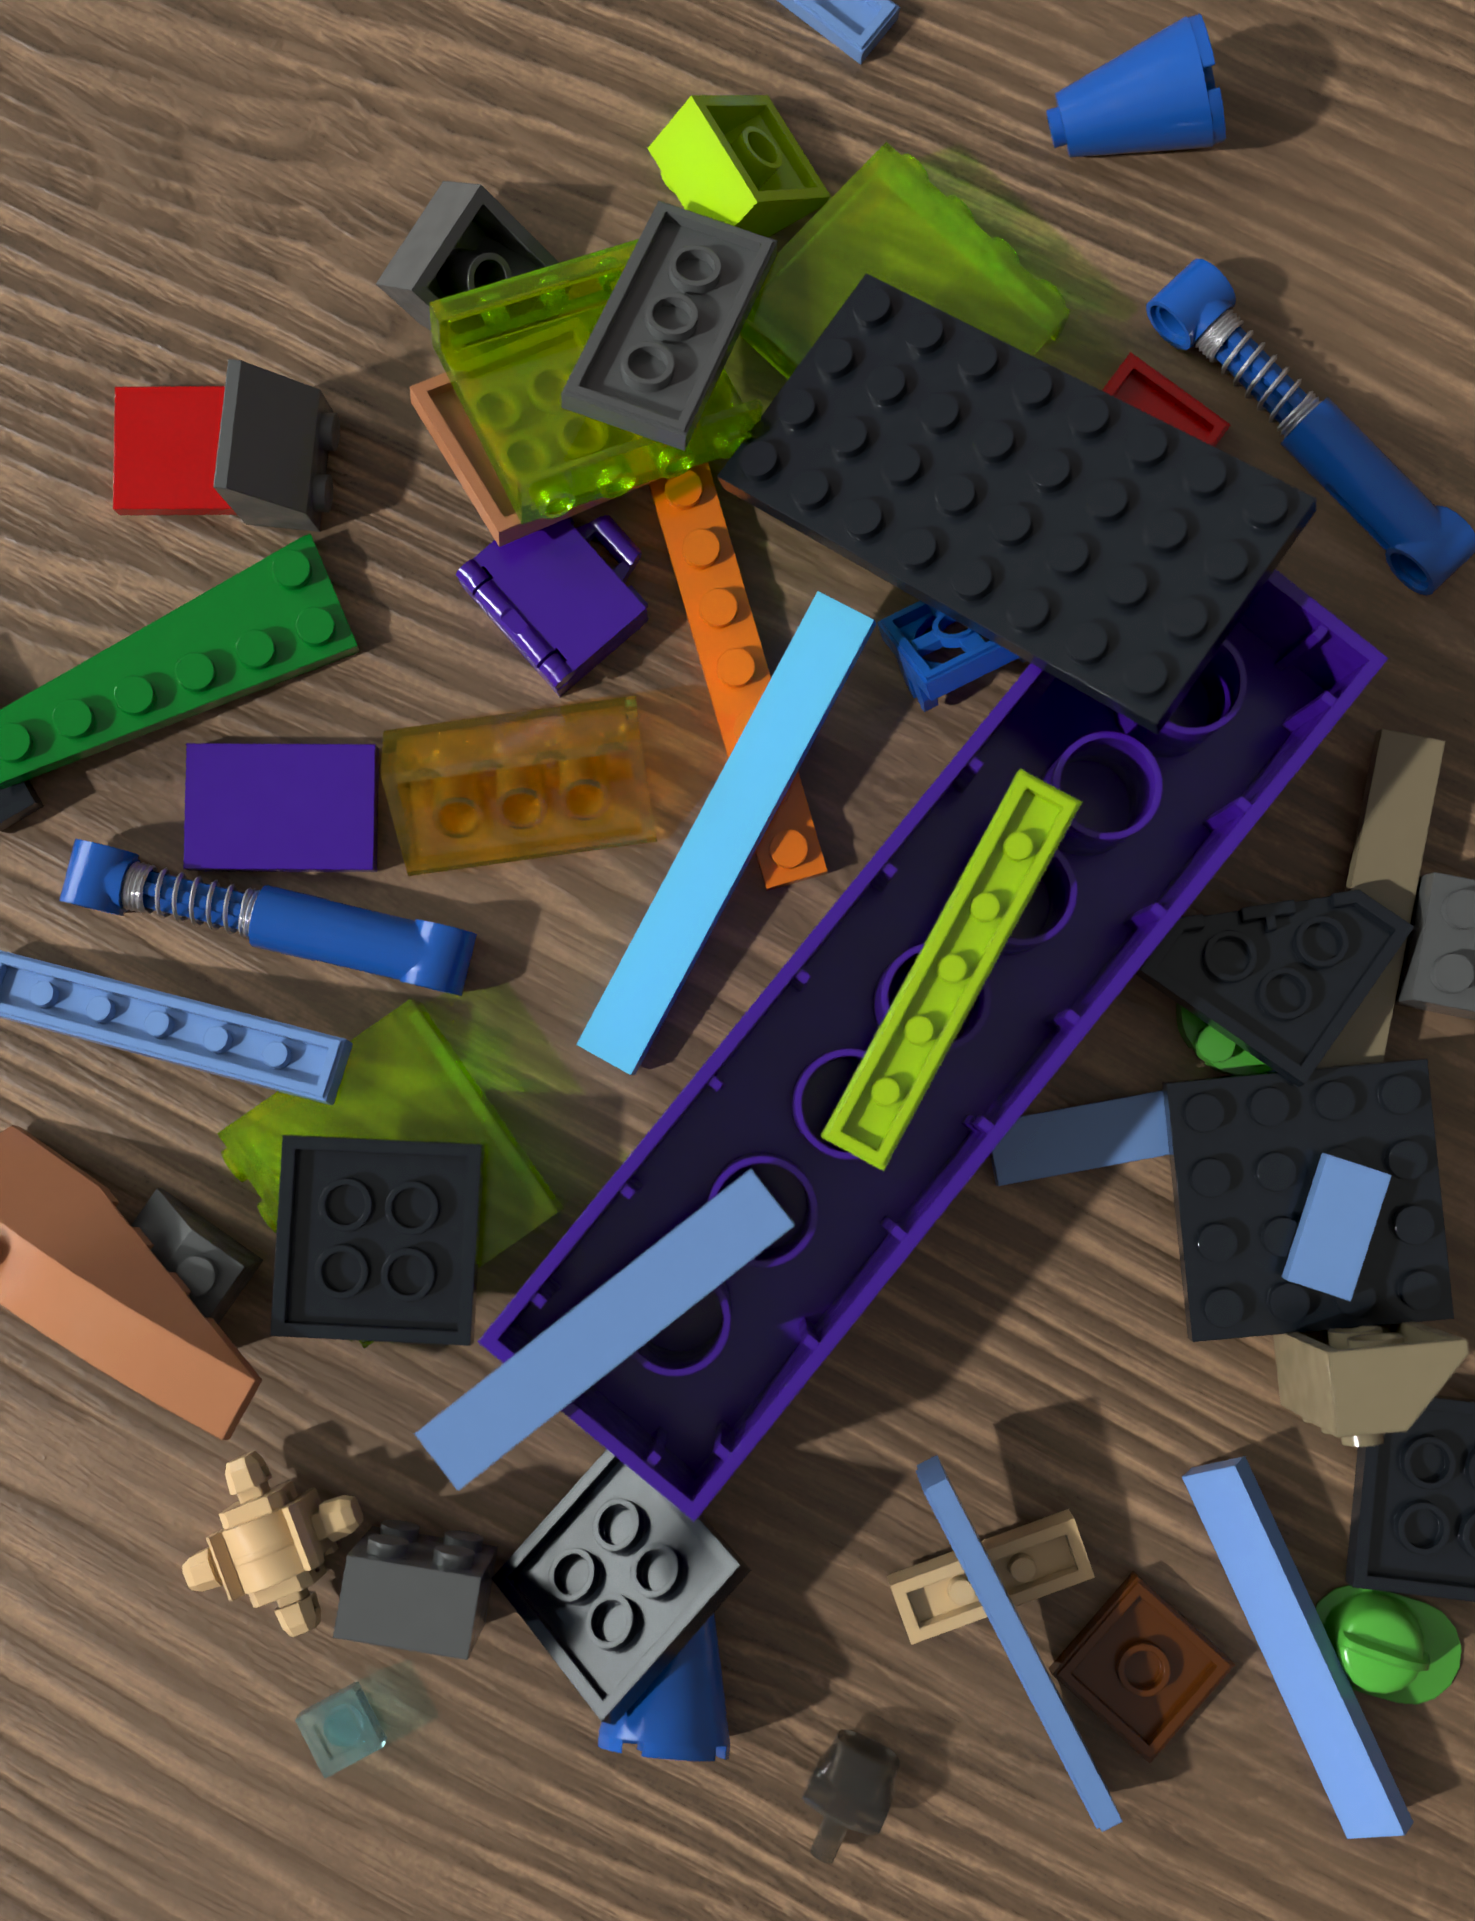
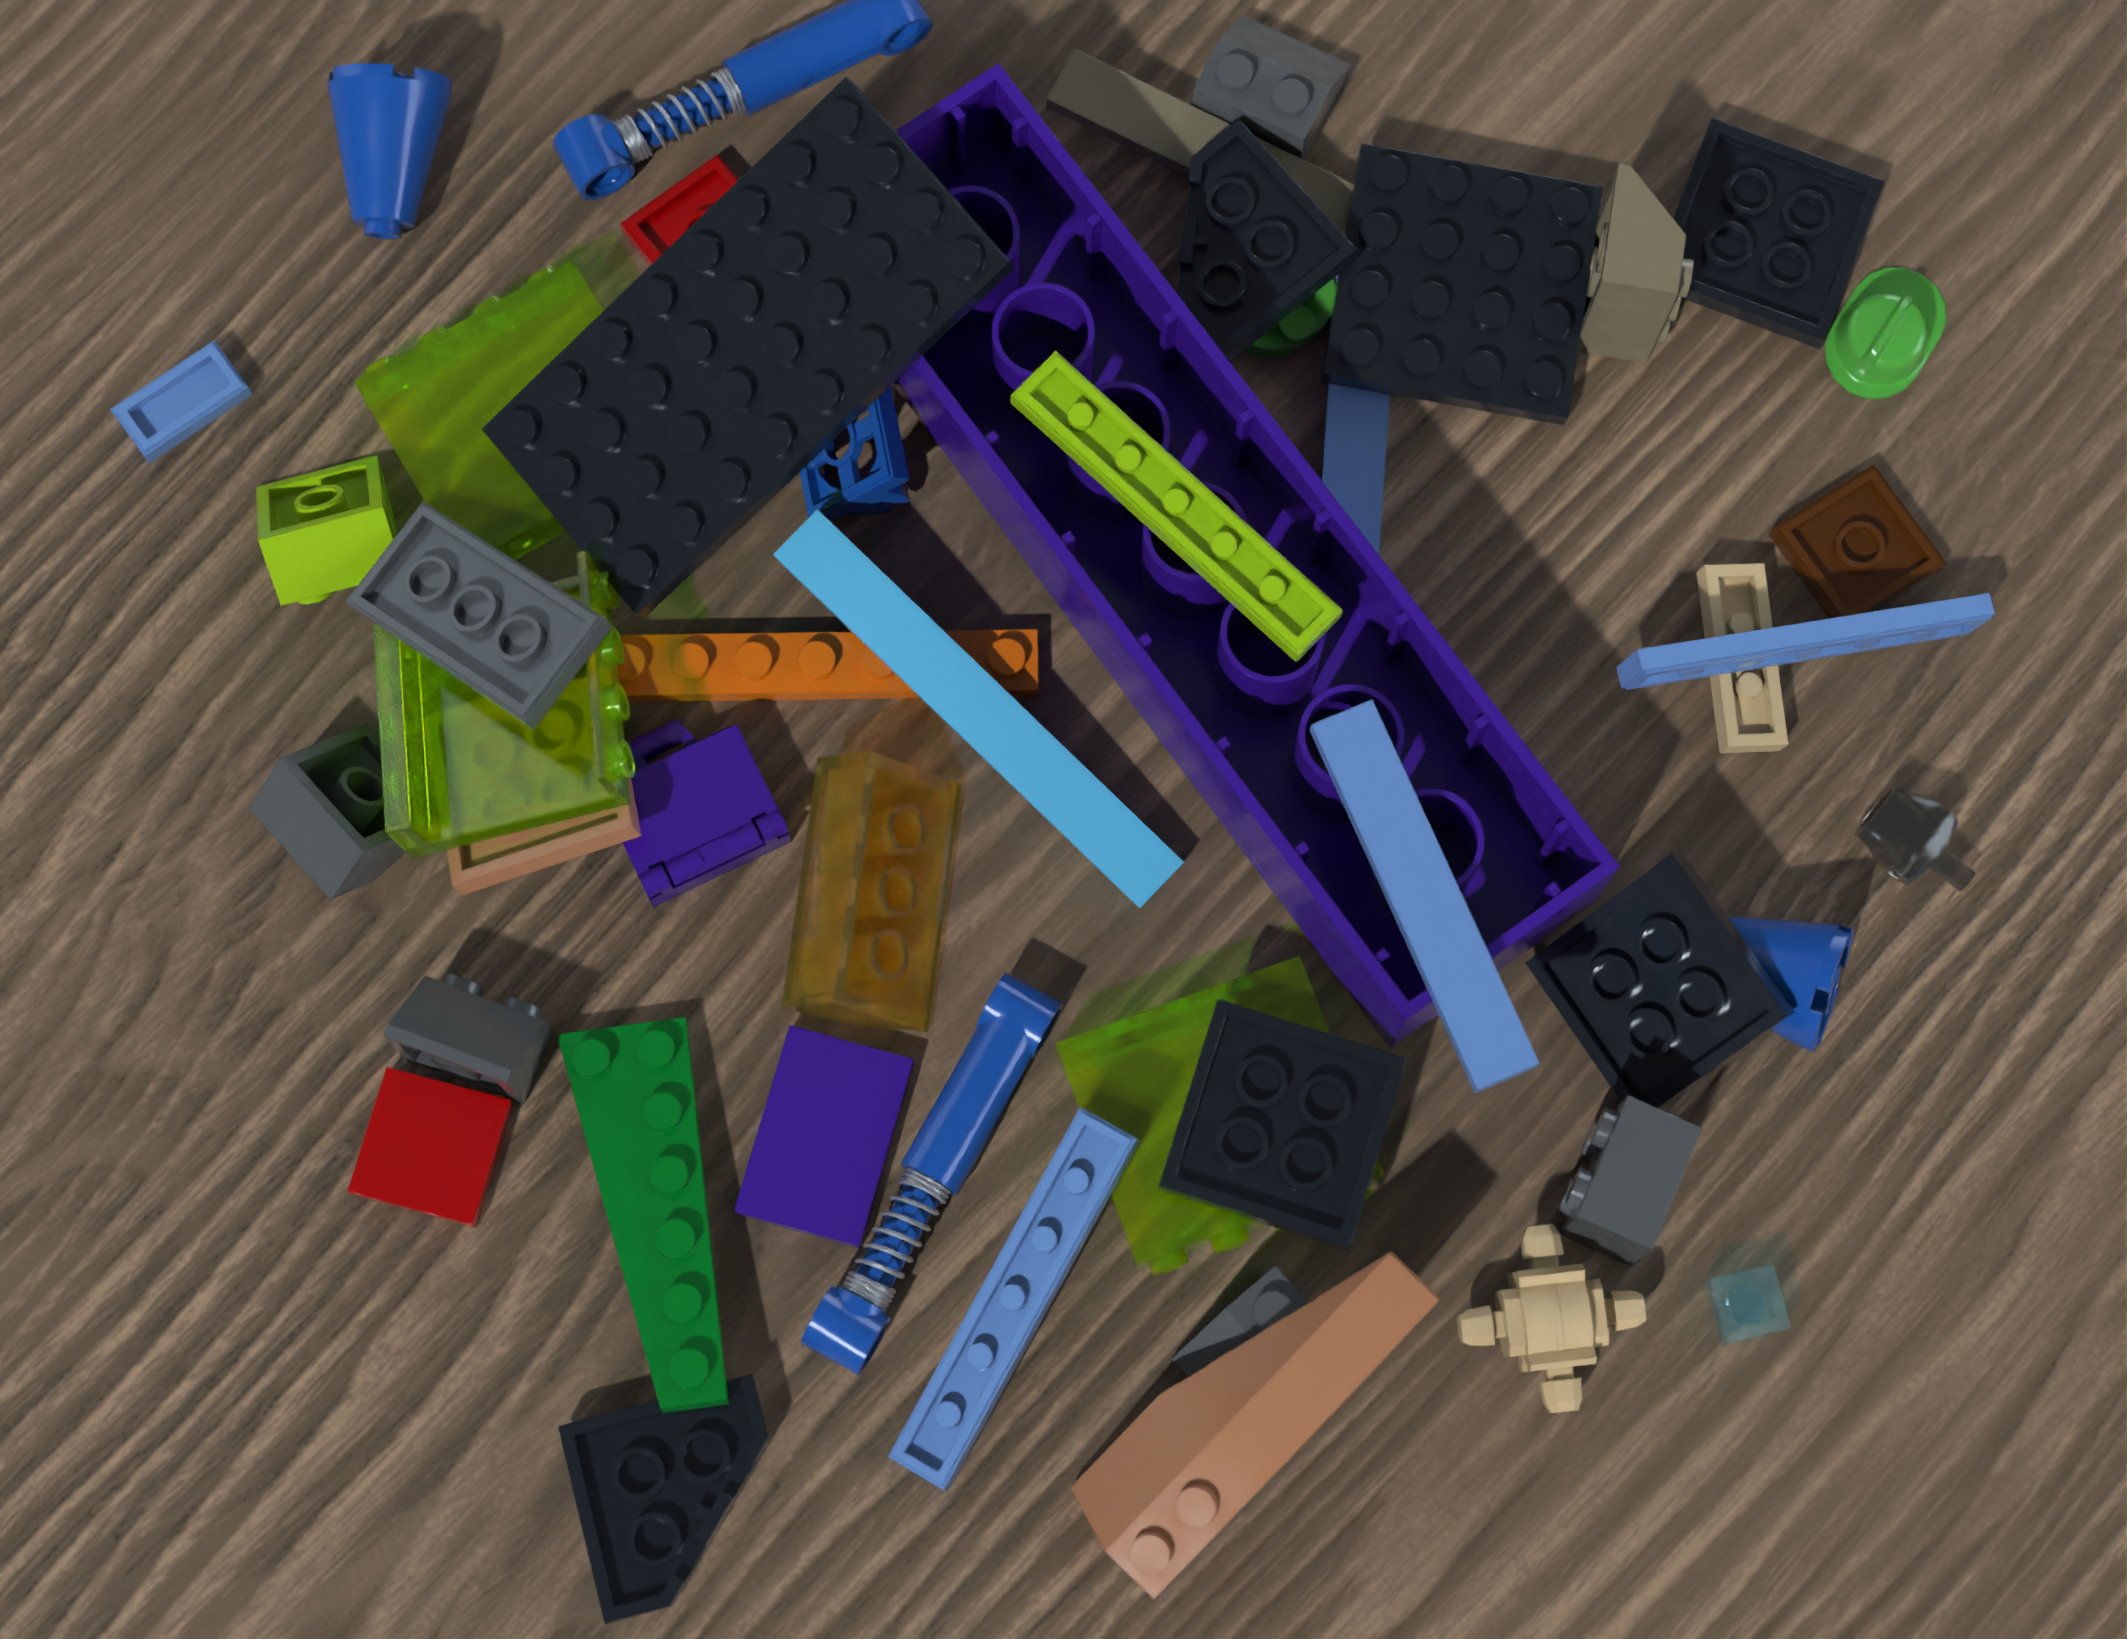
camera: 80 degrees left, 10 degrees down
medium blue tile [1182,1456,1414,1839] -> none
medium blue tile [1282,1153,1392,1301] -> none

